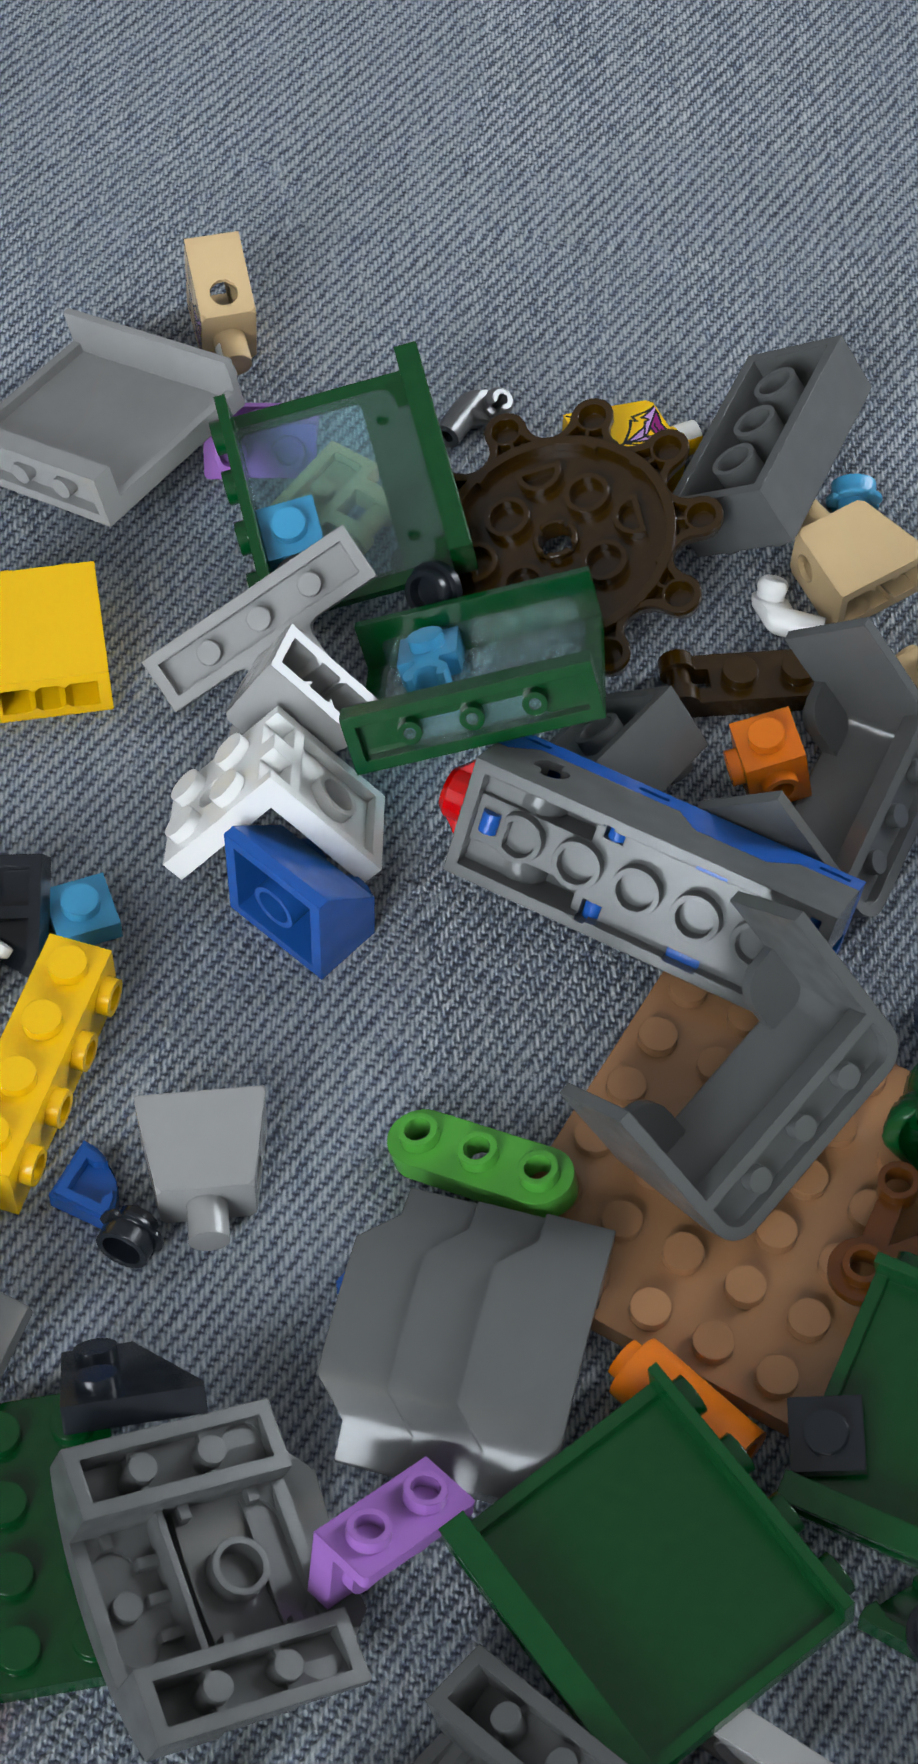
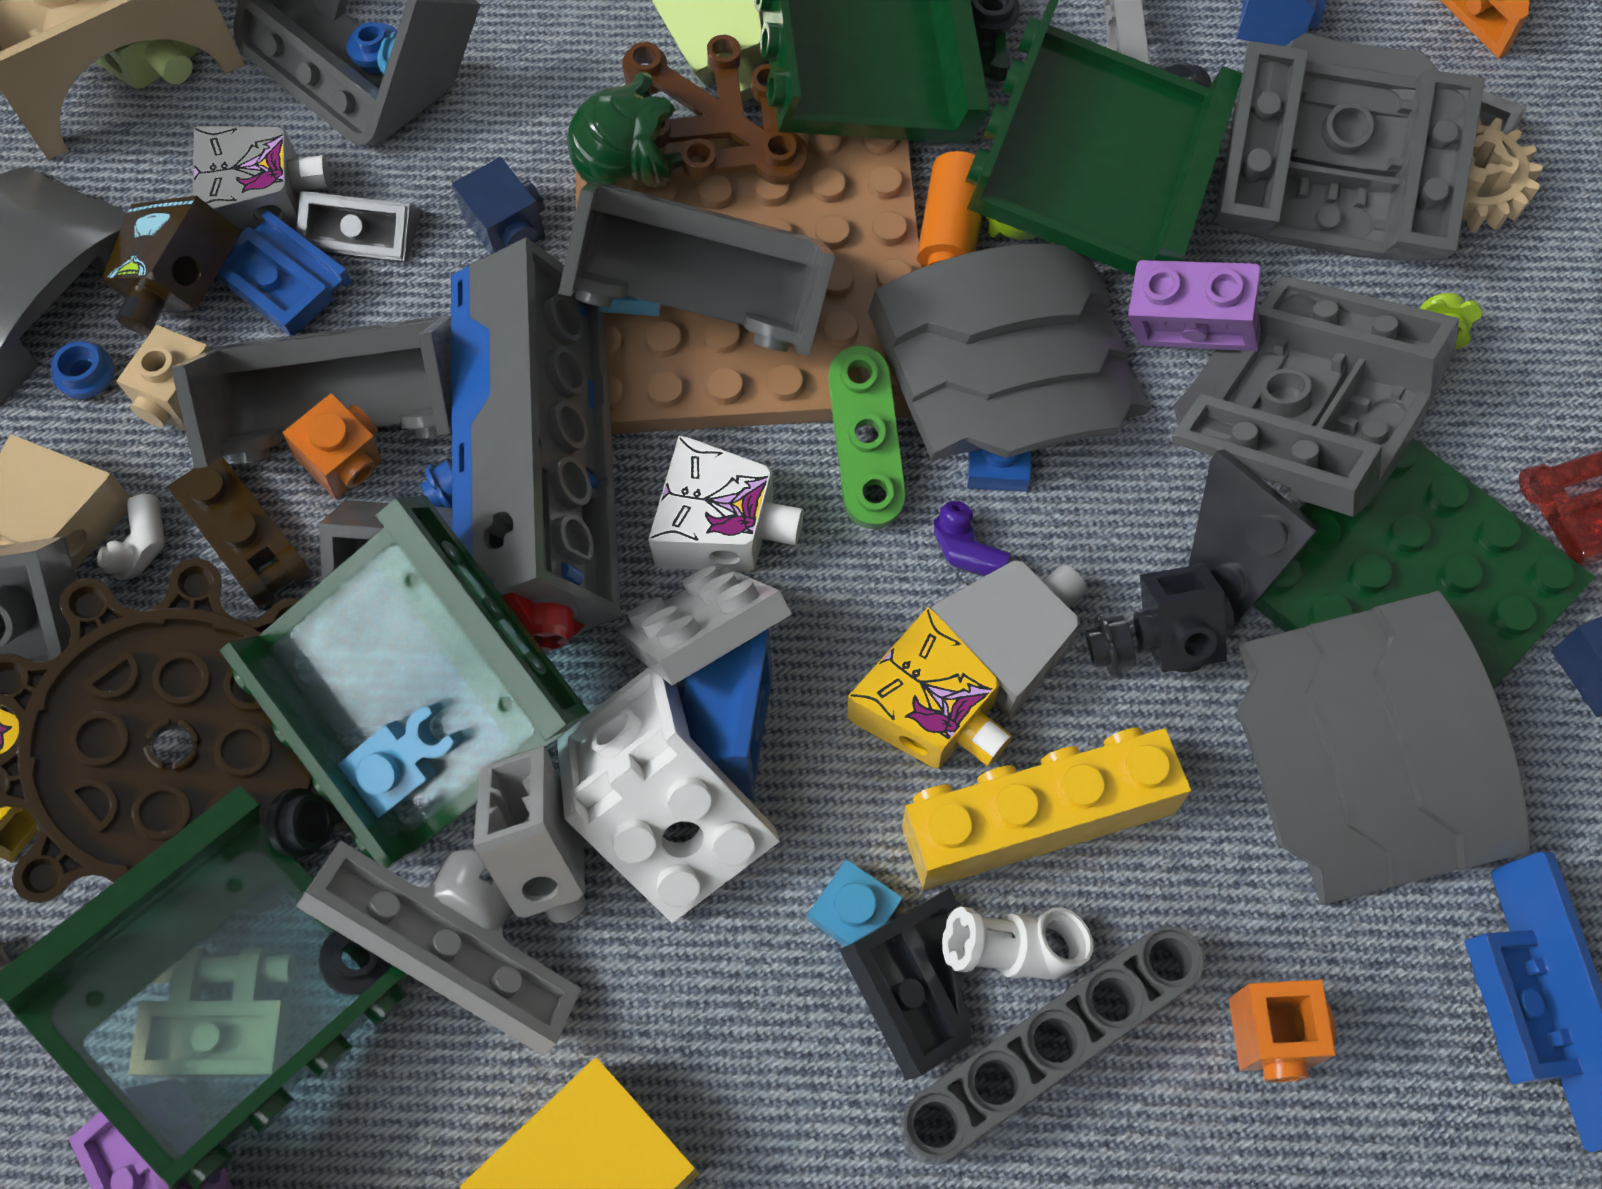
camera: 120 degrees left, 10 degrees up
blue tile [49,1141,120,1229] -> none
dark azure plate [255,494,324,571] -> none
black plate [787,1395,868,1477] -> none
none -> light grey plate [616,565,792,686]
none -> white torso [648,436,804,572]
none -> yellow torso [847,607,1013,769]
none -> dark purple arm [933,501,1011,576]
none -> black brick [1133,563,1235,673]

